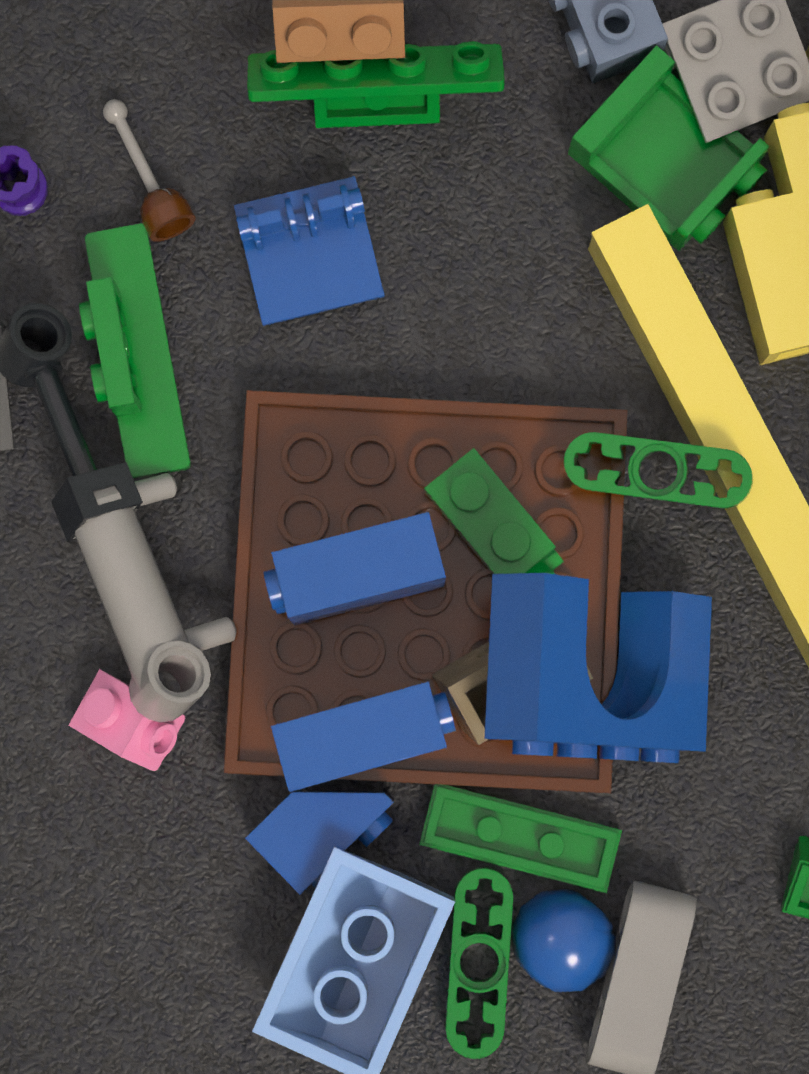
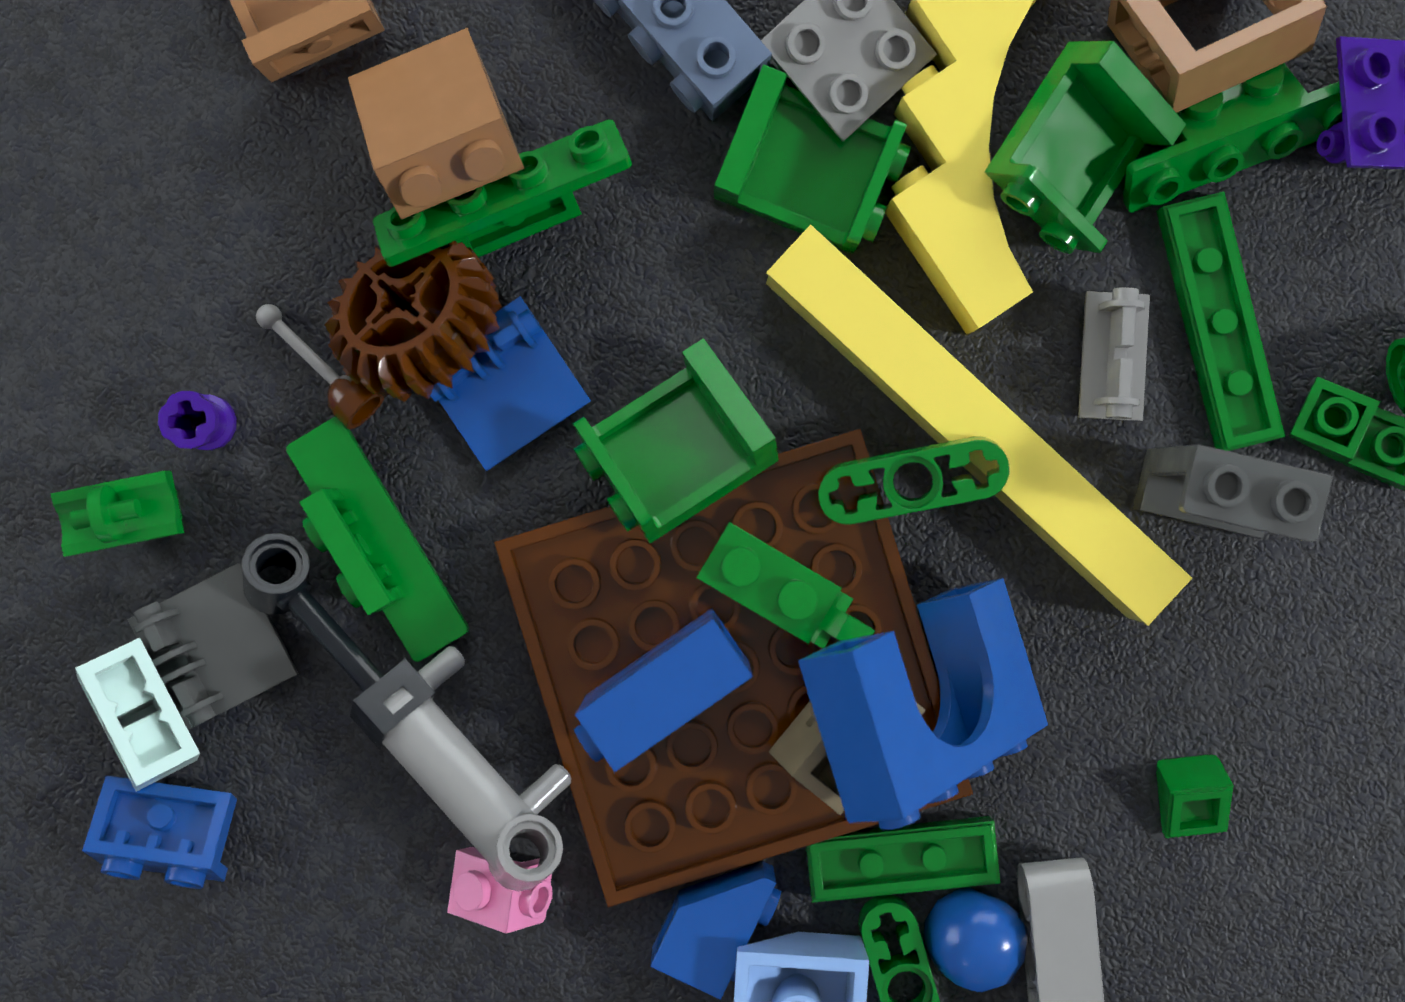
camera: 20 degrees left, 5 degrees up
blue brick [271,681,456,792] -> none
none -> reddish brown gear [324,241,502,402]
none -> green panel [573,338,779,544]

